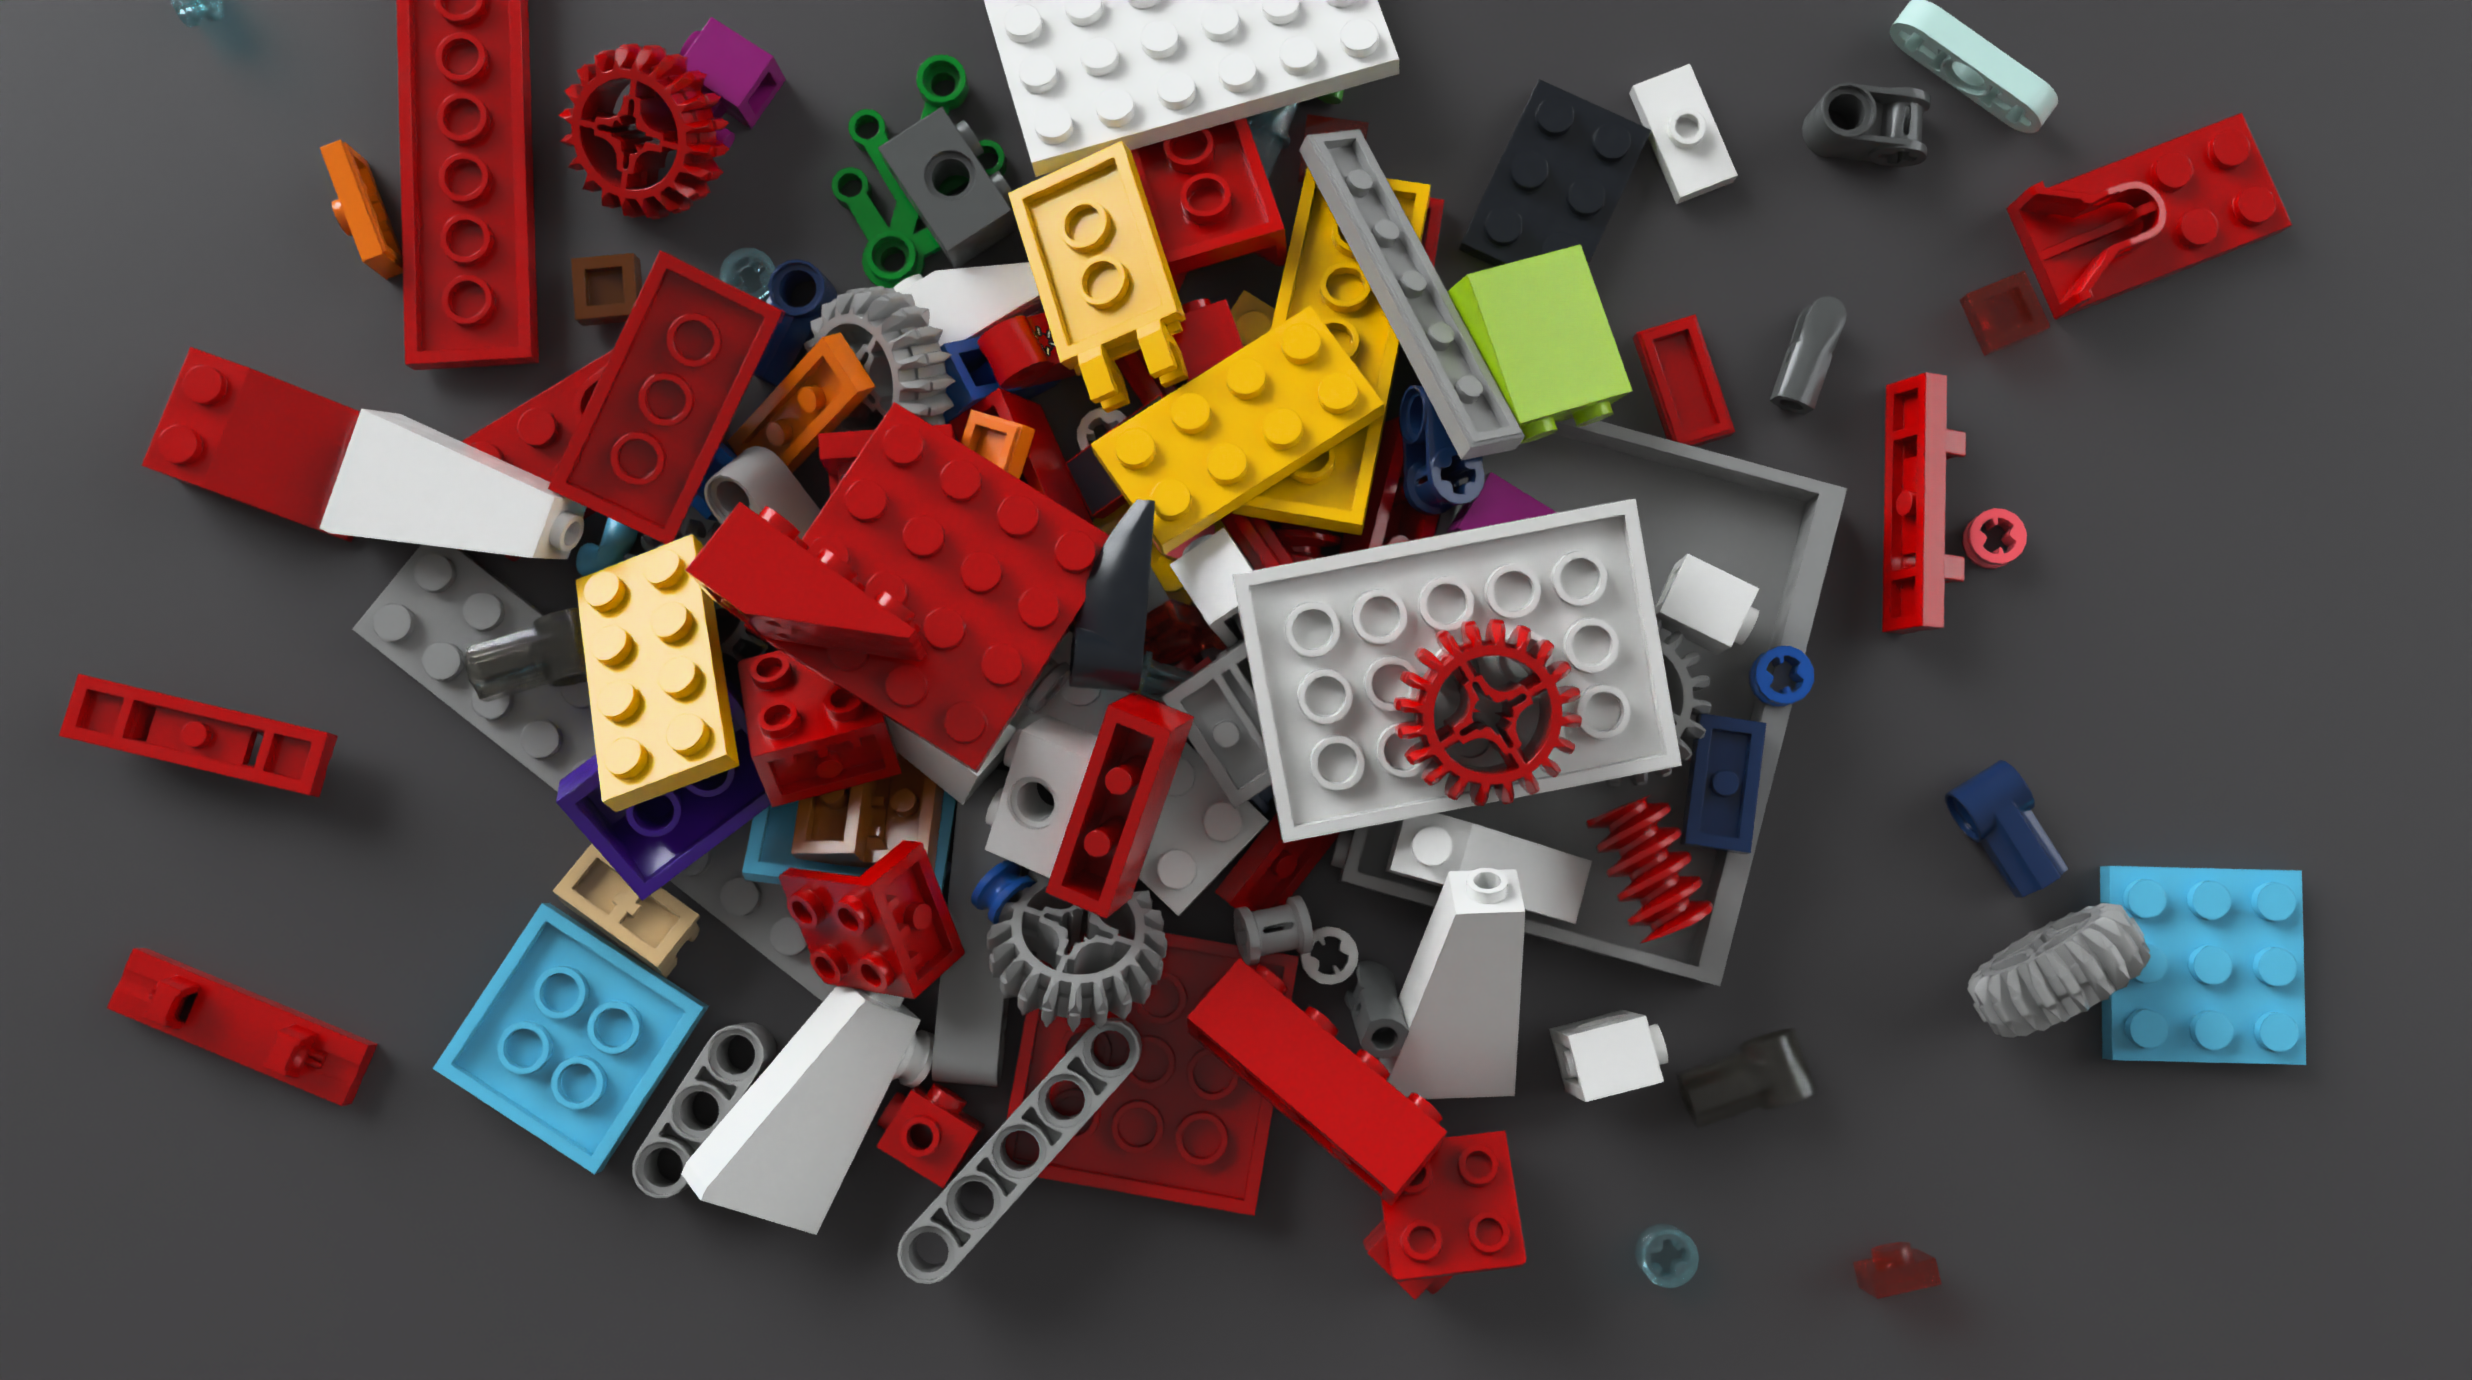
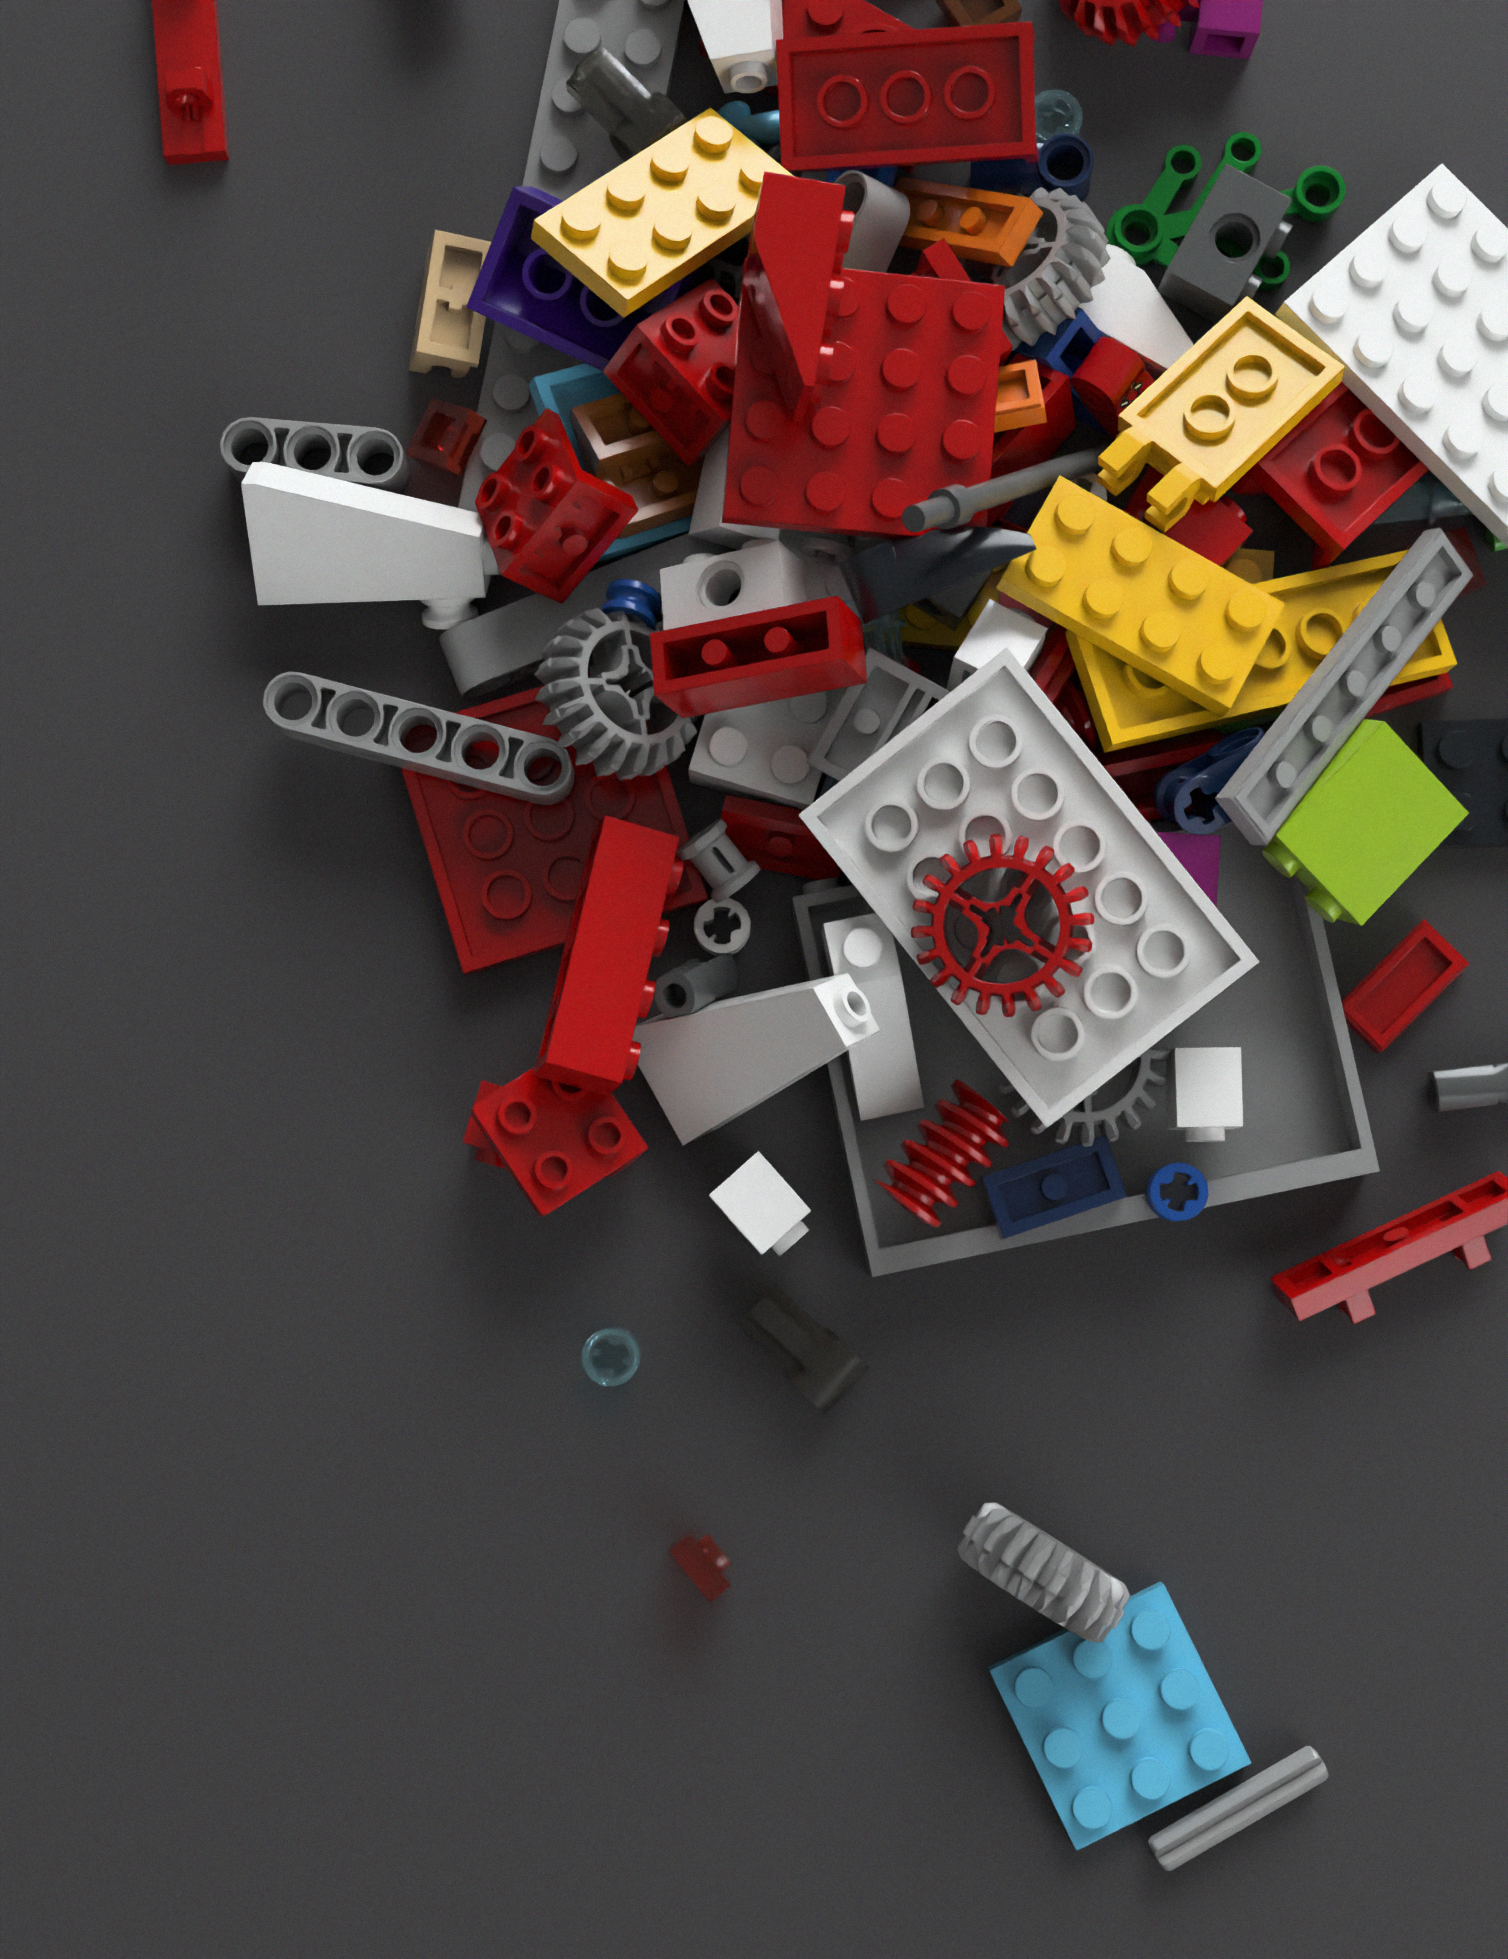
camera: 60 degrees right, 0 degrees up
medium azure plate [433,903,709,1175] -> none
red brick [876,1083,985,1188] -> none
clear red plate [1143,599,1226,664] -> none
dark blue piece [1945,760,2069,898] -> none
coral bush [1962,508,2027,569] -> none
none -> clear red plate [405,398,488,477]
none -> dark grey bar [902,440,1115,533]
none -> light grey axle [1148,1746,1329,1871]

